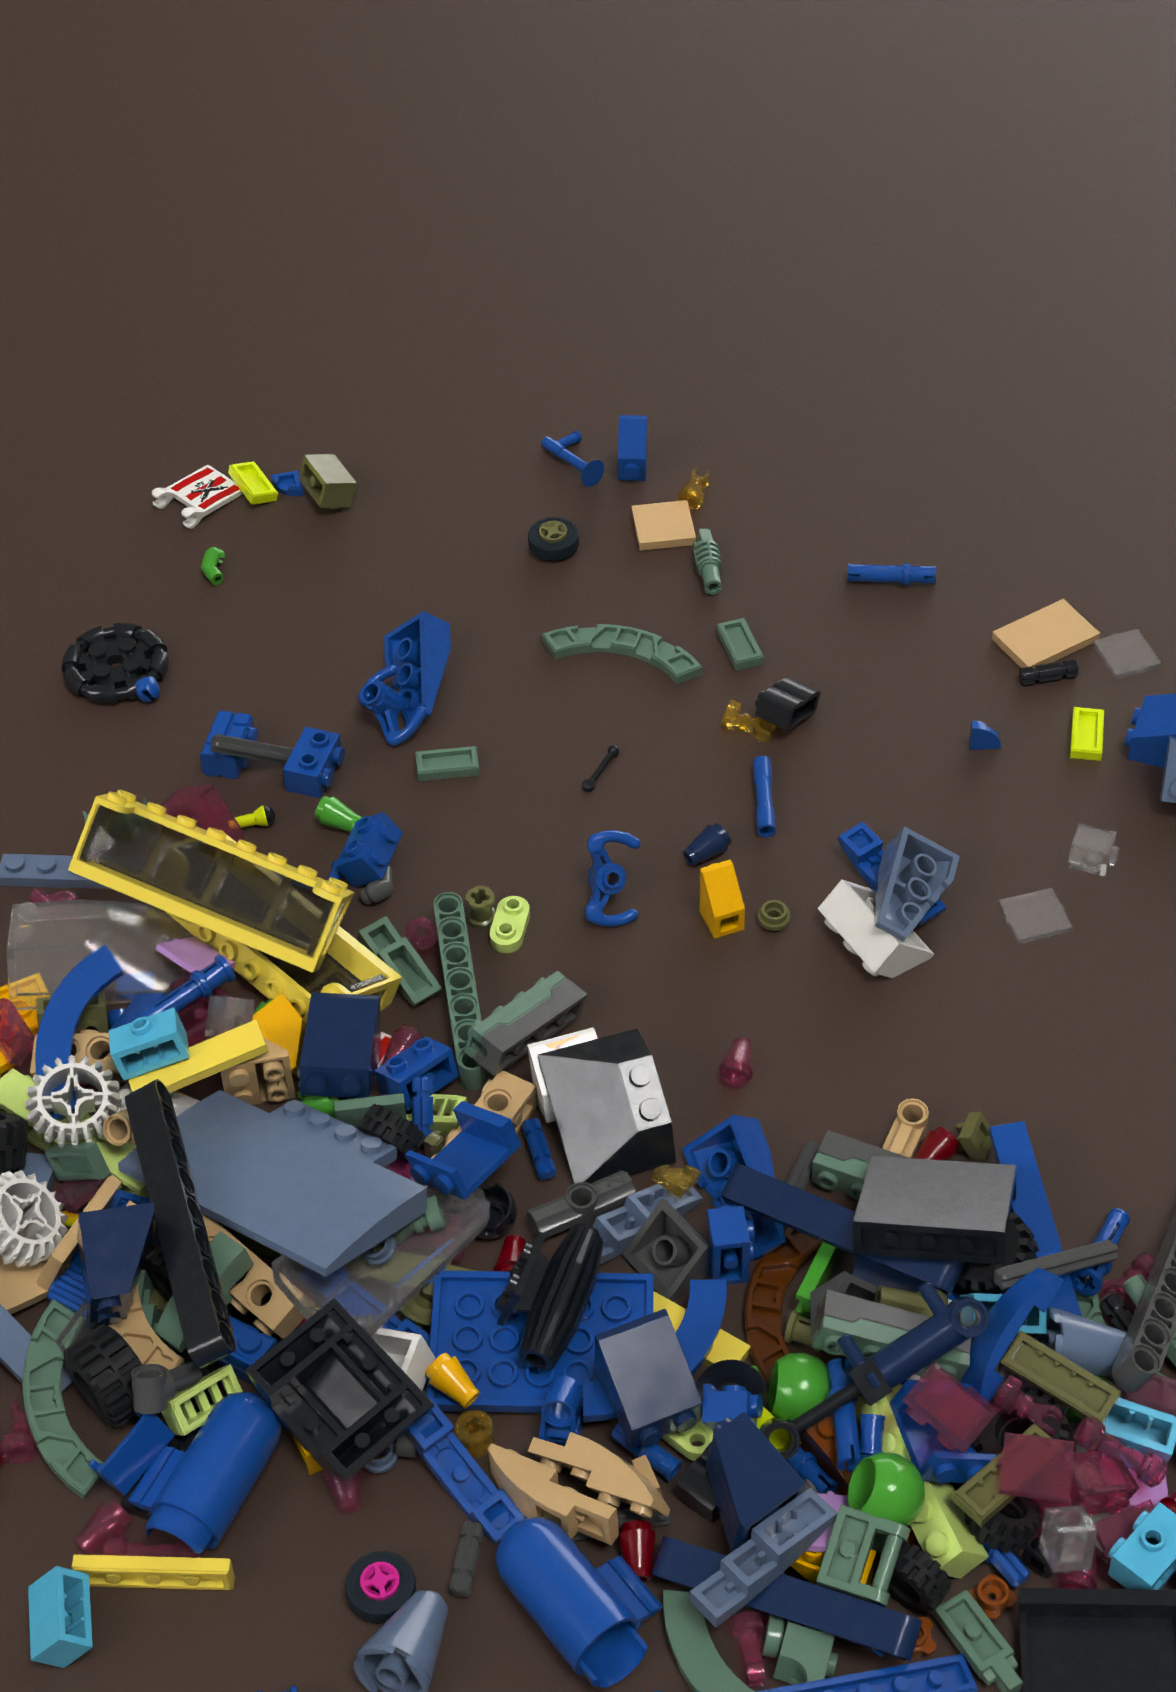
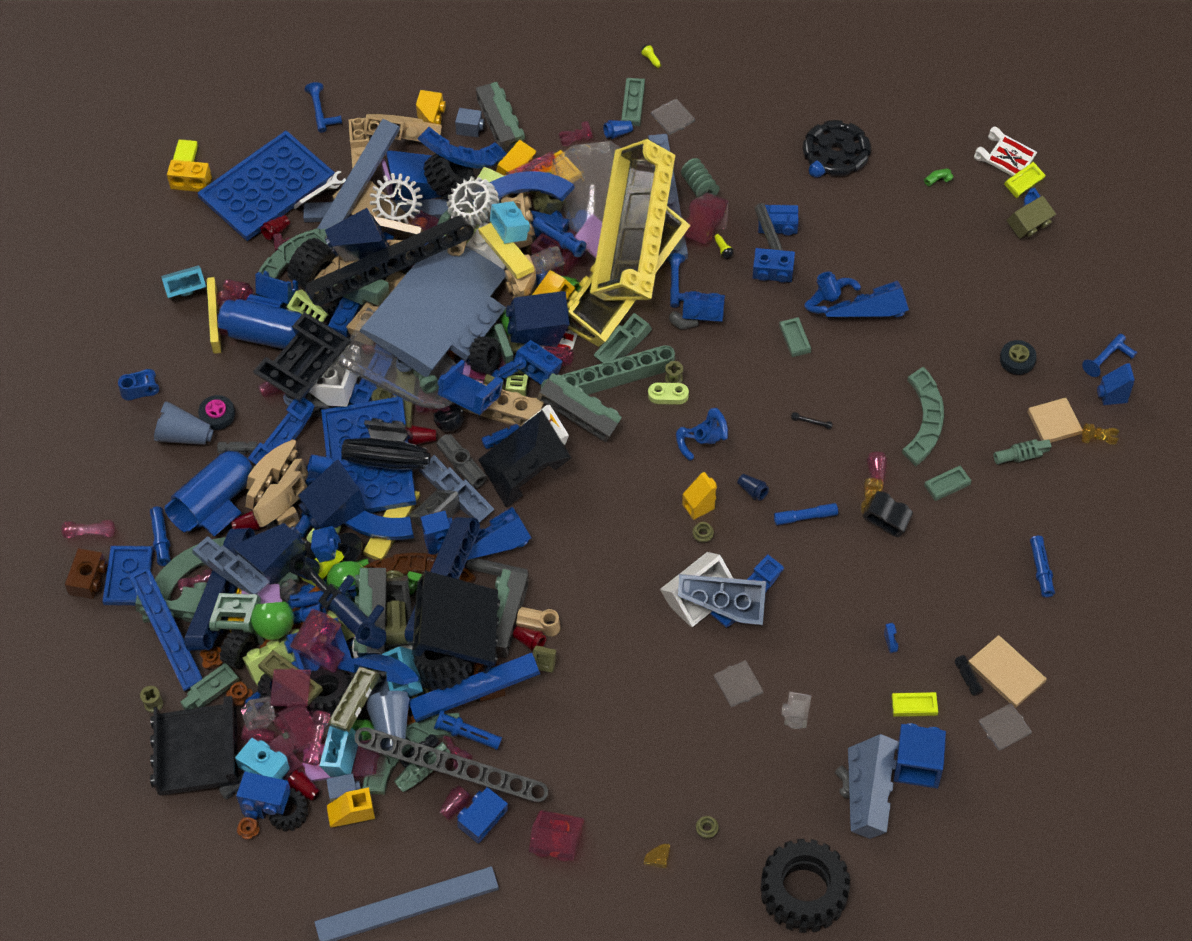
camera: 80 degrees right, 10 degrees up
dark grey axle [131,1362,202,1414] -> none
bright green cone [314,796,363,832] -> none
clear pink cone [405,917,438,950] -> none
yellow cone [425,1352,481,1409] -> none
clear yellow wheel [455,1410,494,1458] -> none
clear yellow tile [651,1165,702,1198] -> none
clear pink cone [719,1038,753,1088] -> none
dark grey axle [993,1240,1119,1290] -> none
clear pink piece [994,1375,1063,1436] -> none
none -> clear pink cone [867,452,887,484]

